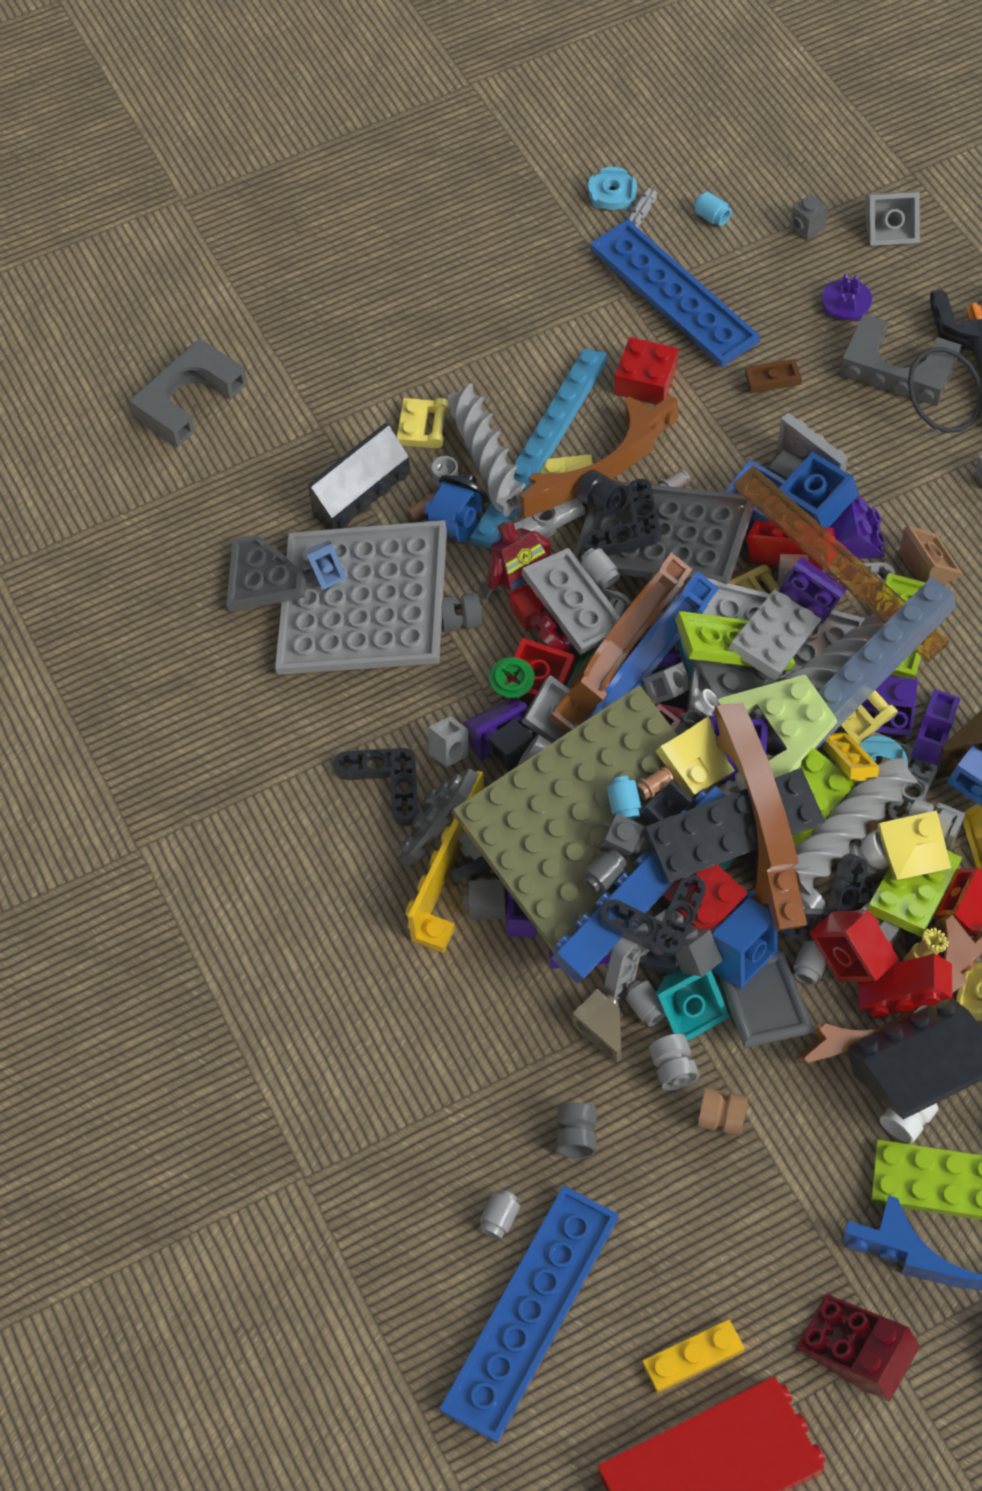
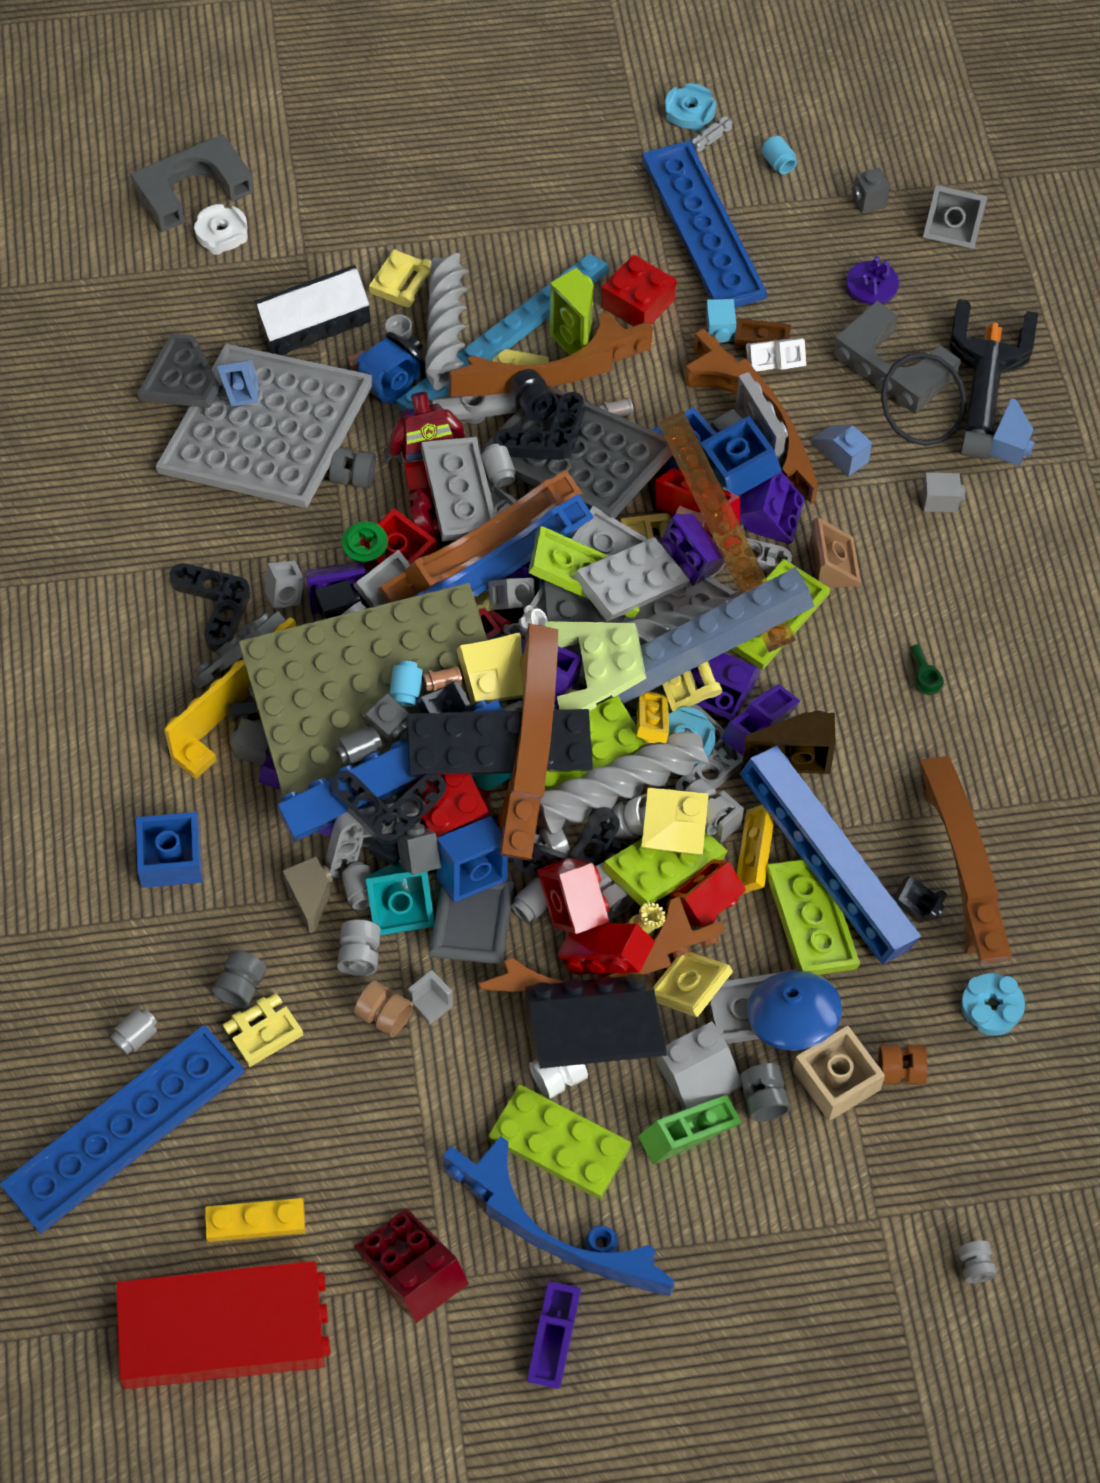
camera: 15 degrees right, 0 degrees up
none -> blue brick [136,812,203,888]
none -> white plate [194,204,248,254]
none -> light yellow plate [222,993,303,1067]
none -> light grey panel [408,970,453,1026]
none -> lime slope [550,267,594,355]
none -> dark orange slope [684,328,818,504]
none -> medium azure brick [705,299,736,343]
none -> white slope [746,338,806,371]
none -> medium blue slope [811,425,872,477]

